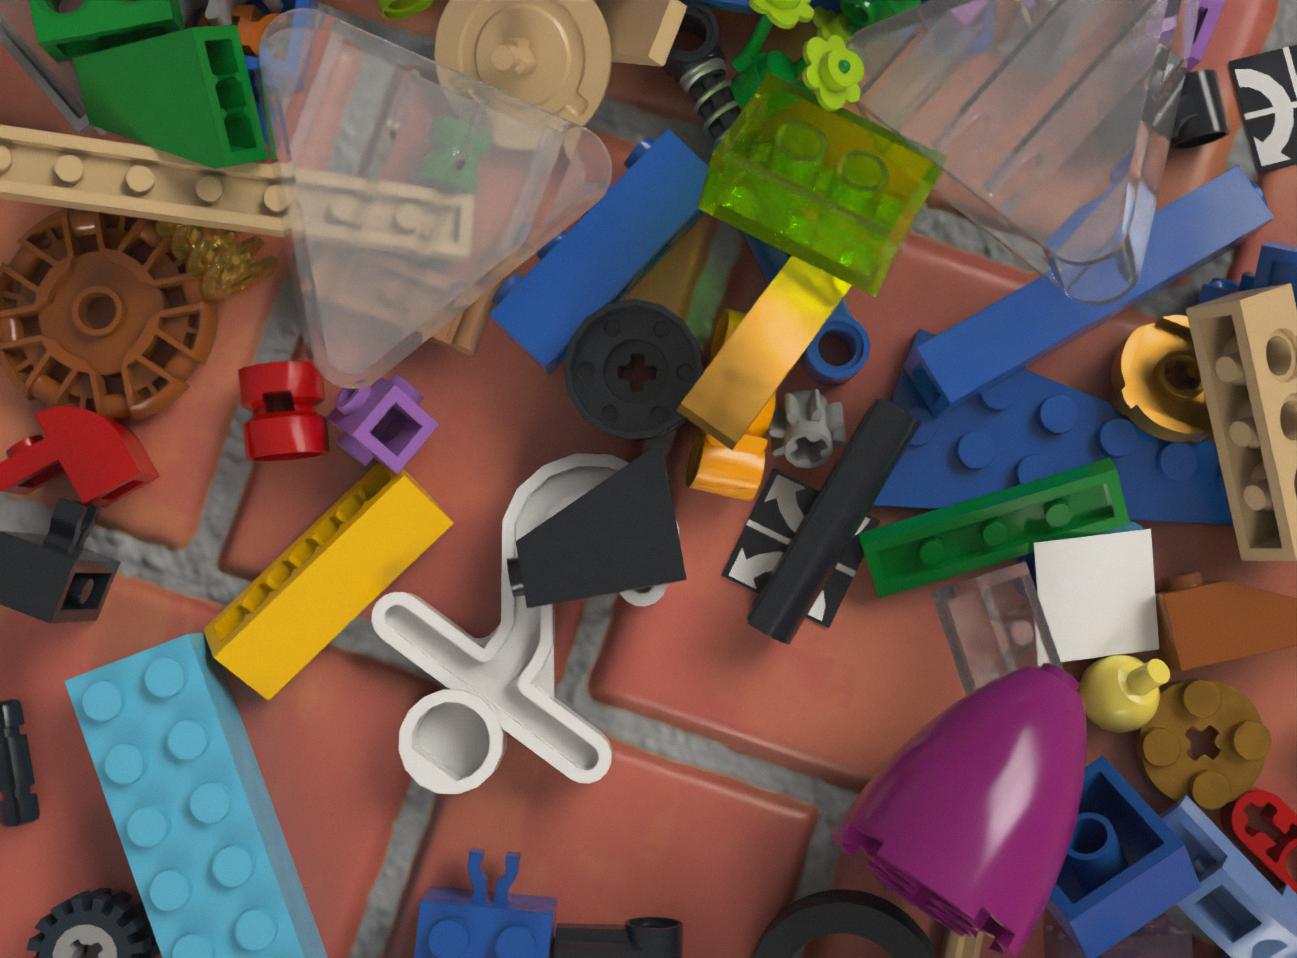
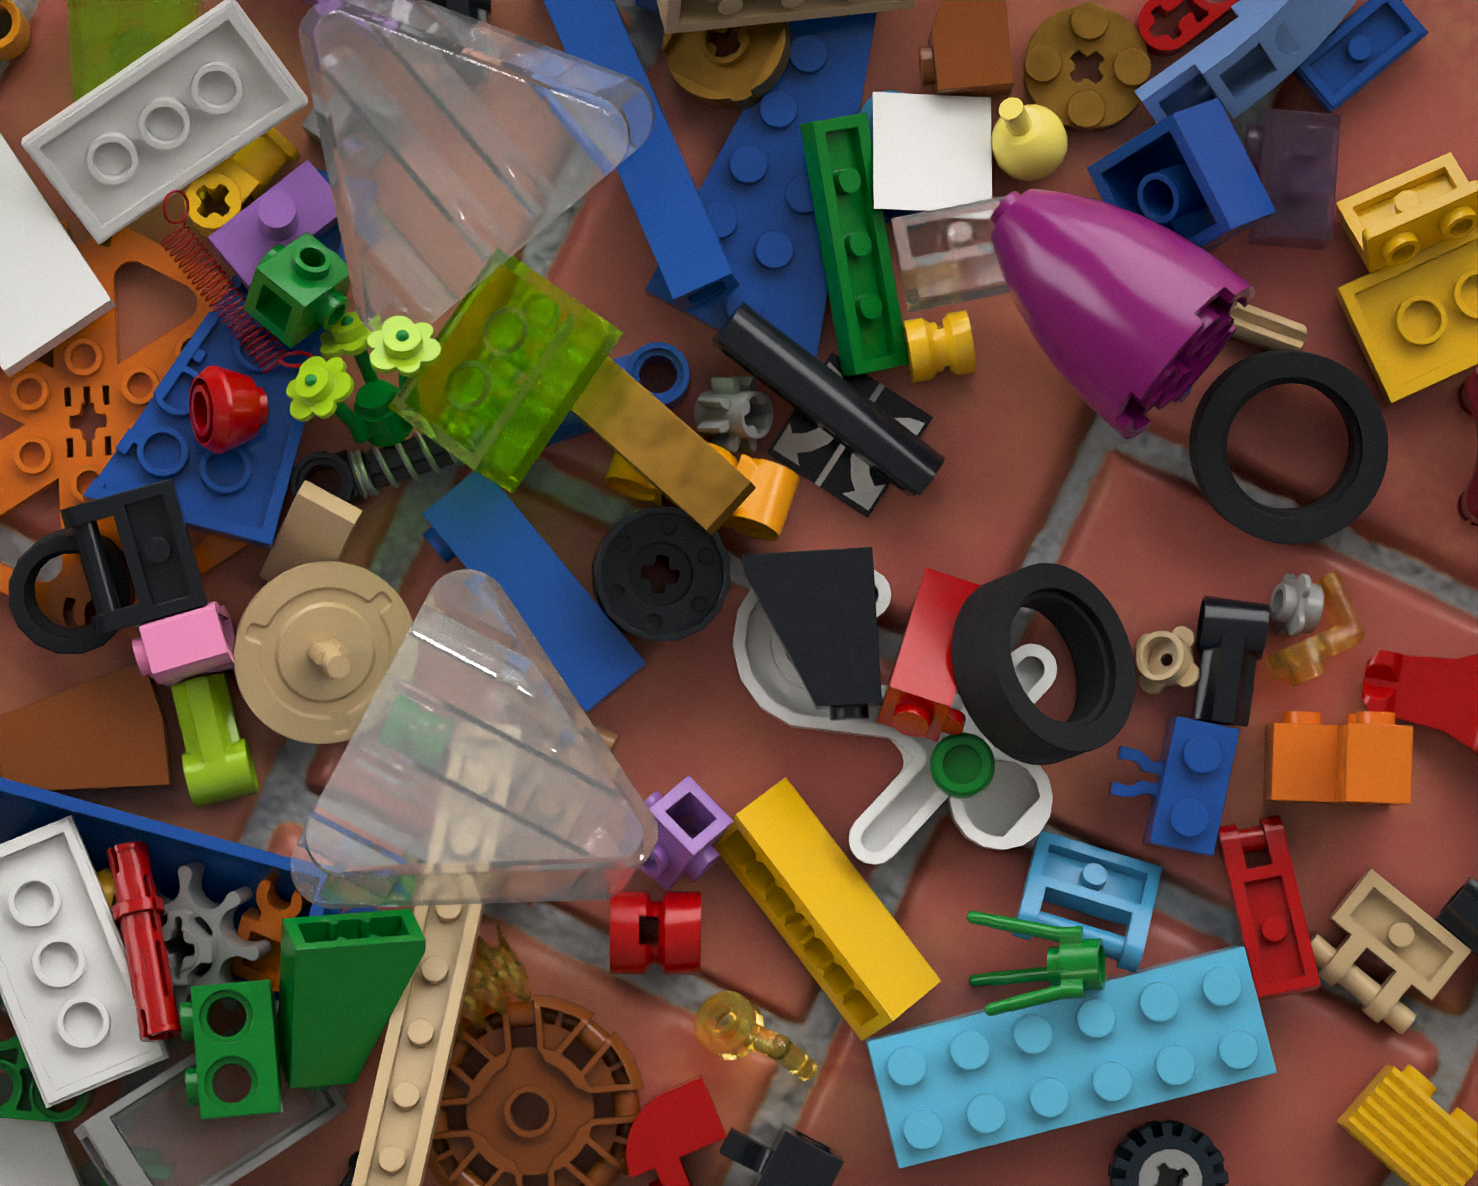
camera: 90 degrees left, 0 degrees up
none -> clear yellow plate [694,991,817,1081]
none -> red brick [876,567,982,742]
none -> yellow wheel [903,310,977,383]
none -> green tile [930,732,995,799]
none -> black tyre [951,563,1135,765]
none -> green plant [966,911,1106,1016]
none -> dark azure plate [1011,830,1162,973]
none -> tan plate [1135,626,1200,695]

